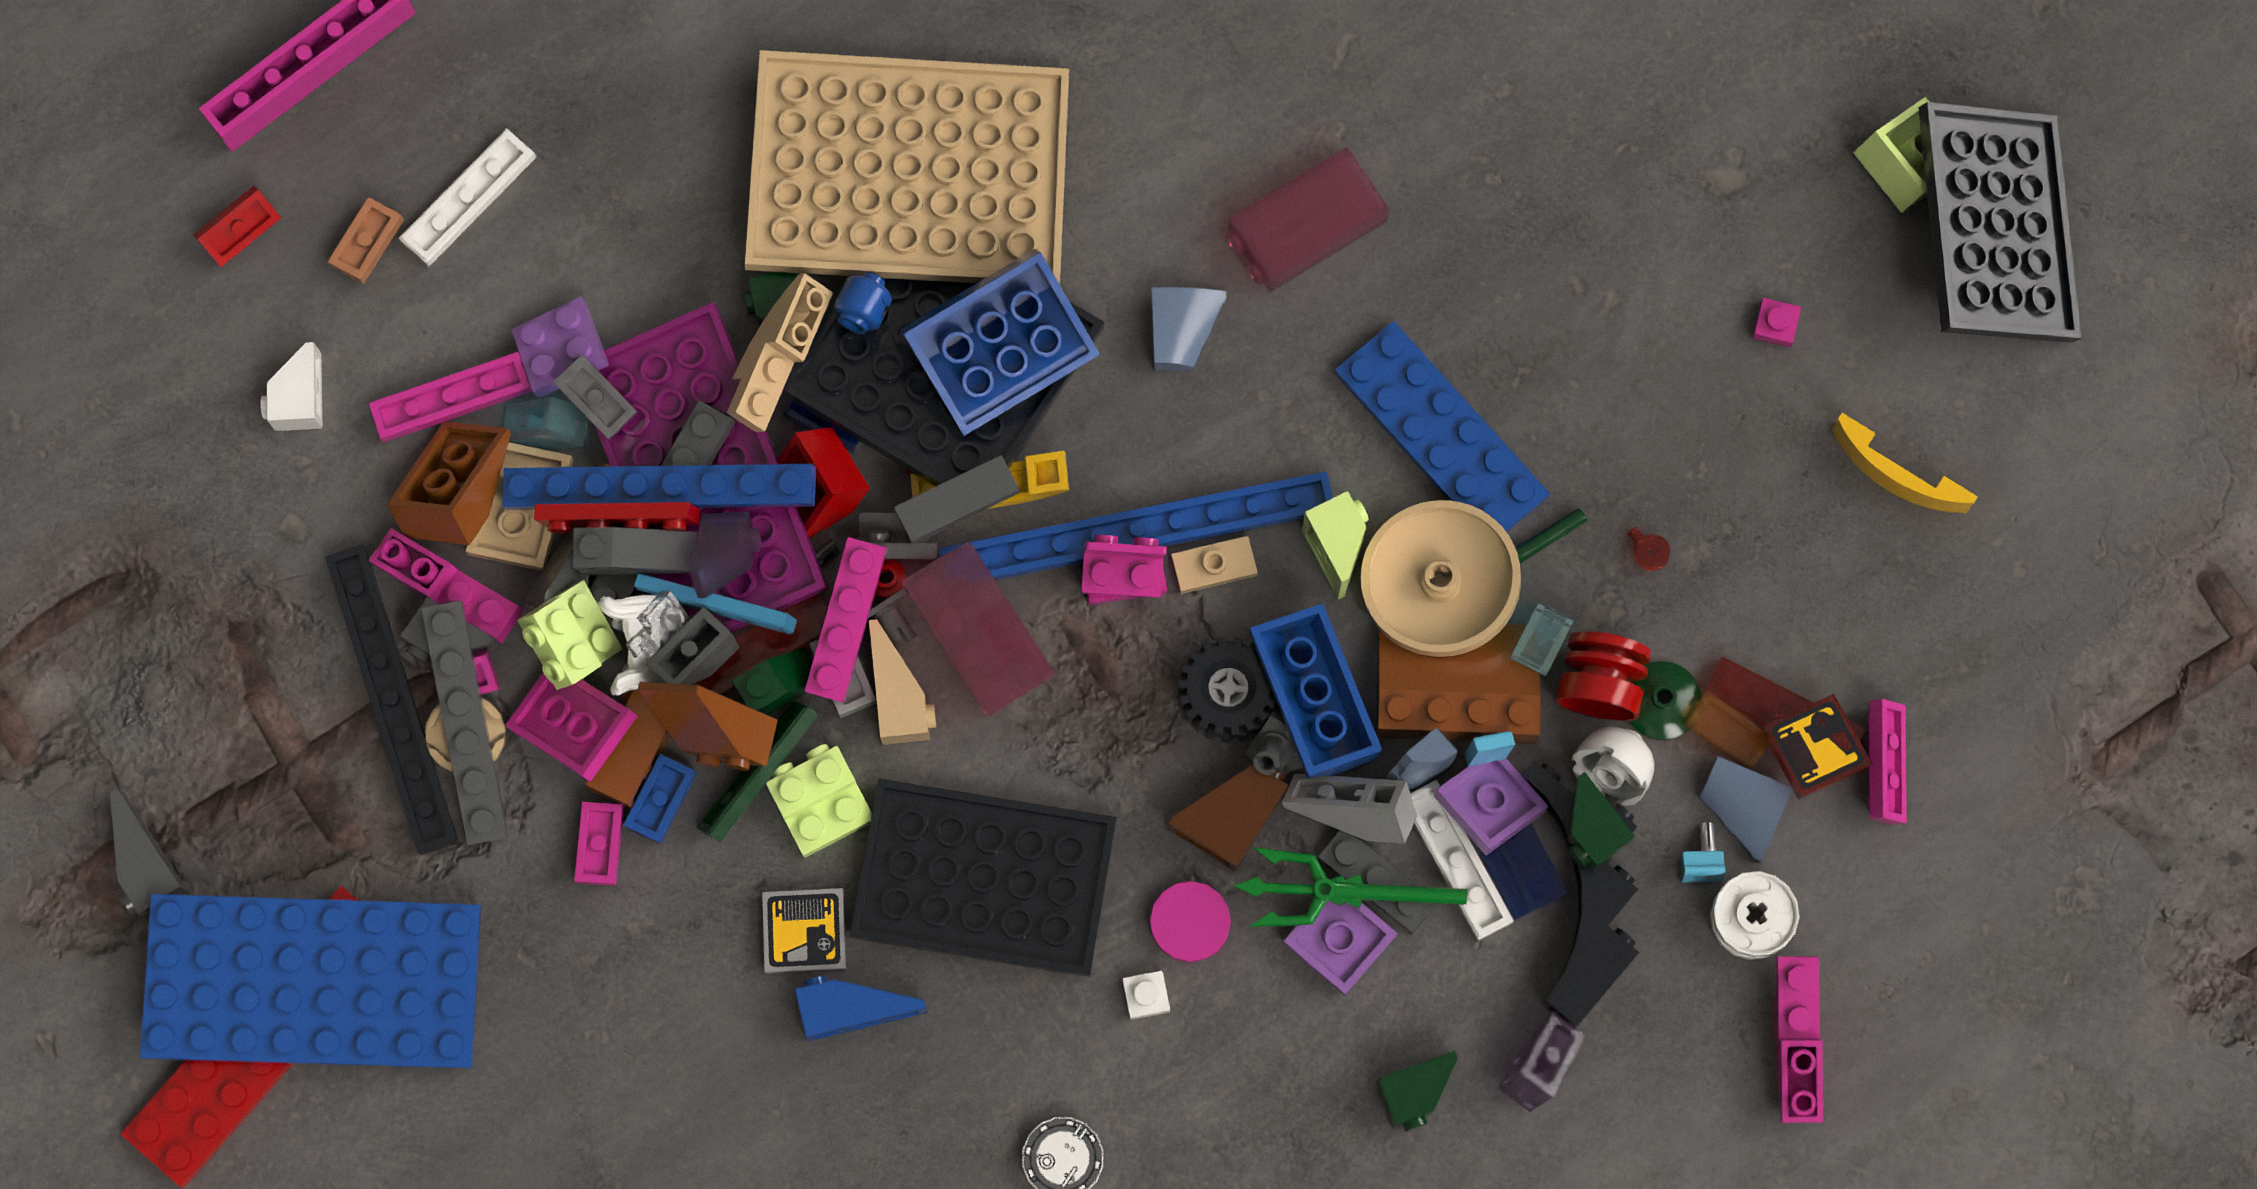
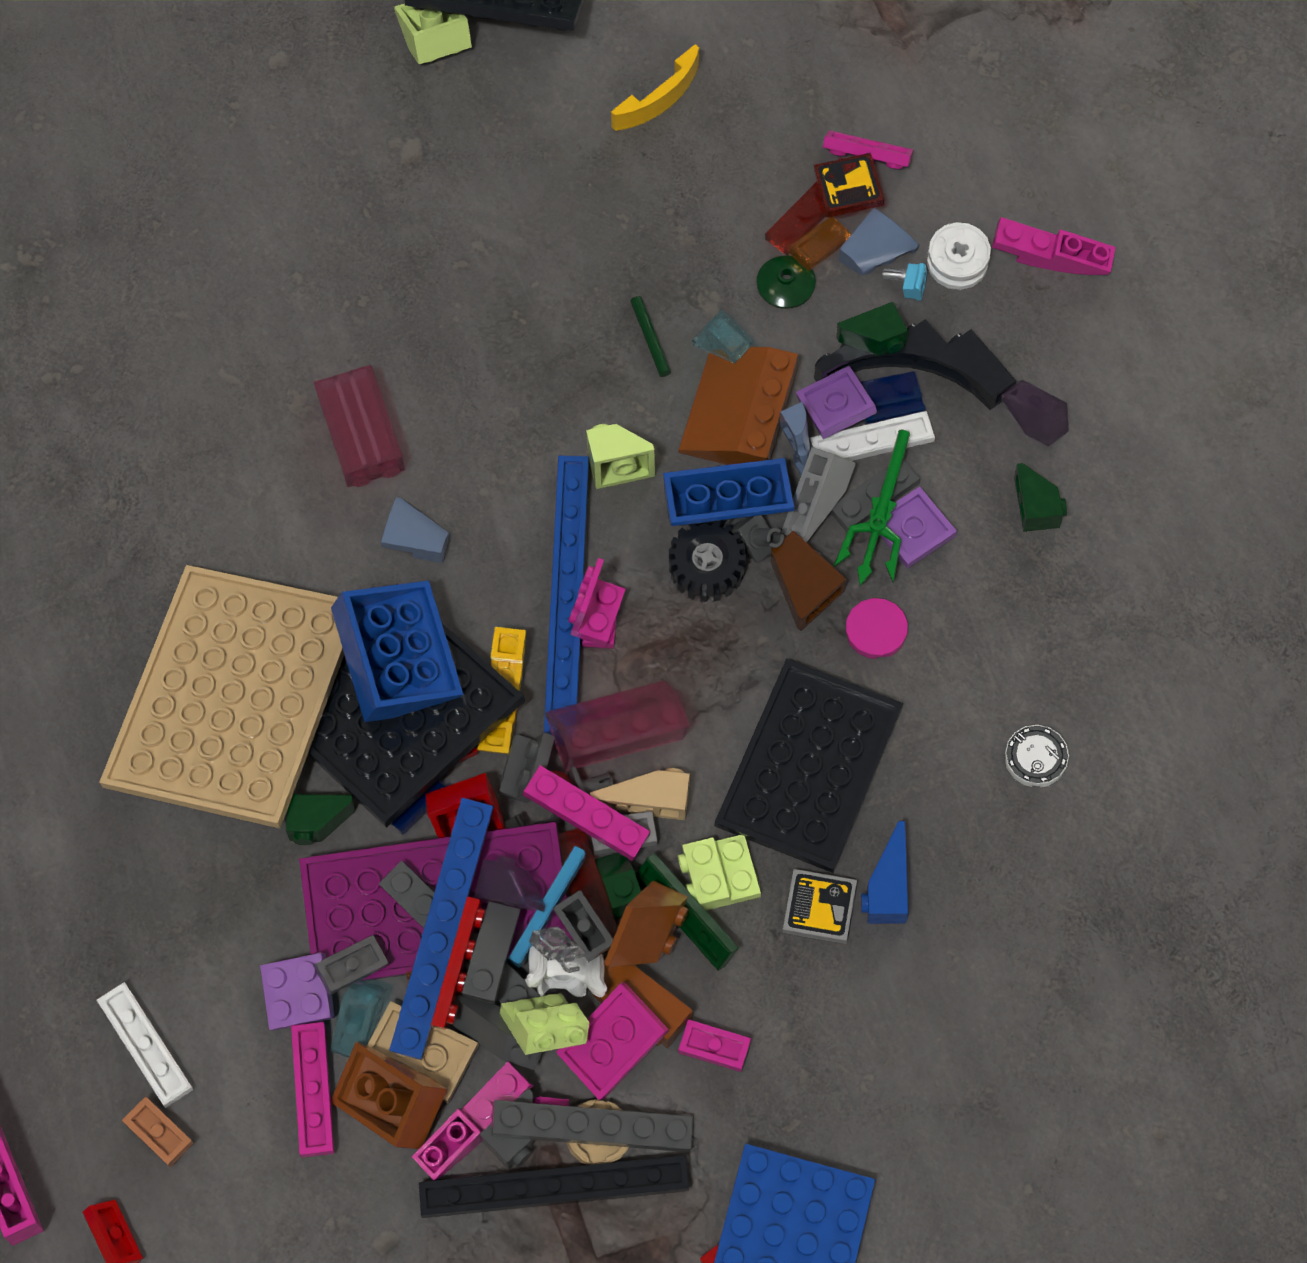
camera: 75 degrees left, 10 degrees down
white slope [261,342,322,431] -> none
blue plate [623,754,697,845] -> none
tan slope [727,273,833,432] -> none
blue head [834,272,892,334] -> none
dark grey tile [894,455,1020,545] -> none
white plate [1123,971,1170,1020] -> none
tan plate [1171,536,1258,594] -> none
blue plate [1334,321,1550,532] -> none
tan dish [1361,500,1521,657] -> none
medium azure tile [1464,731,1516,767] -> none
red wheel [1556,631,1652,721] -> none
white cylinder [1572,727,1654,806] -> none
clear red piece [1627,526,1671,571] -> none
dark pink plate [1753,298,1801,348] -> none

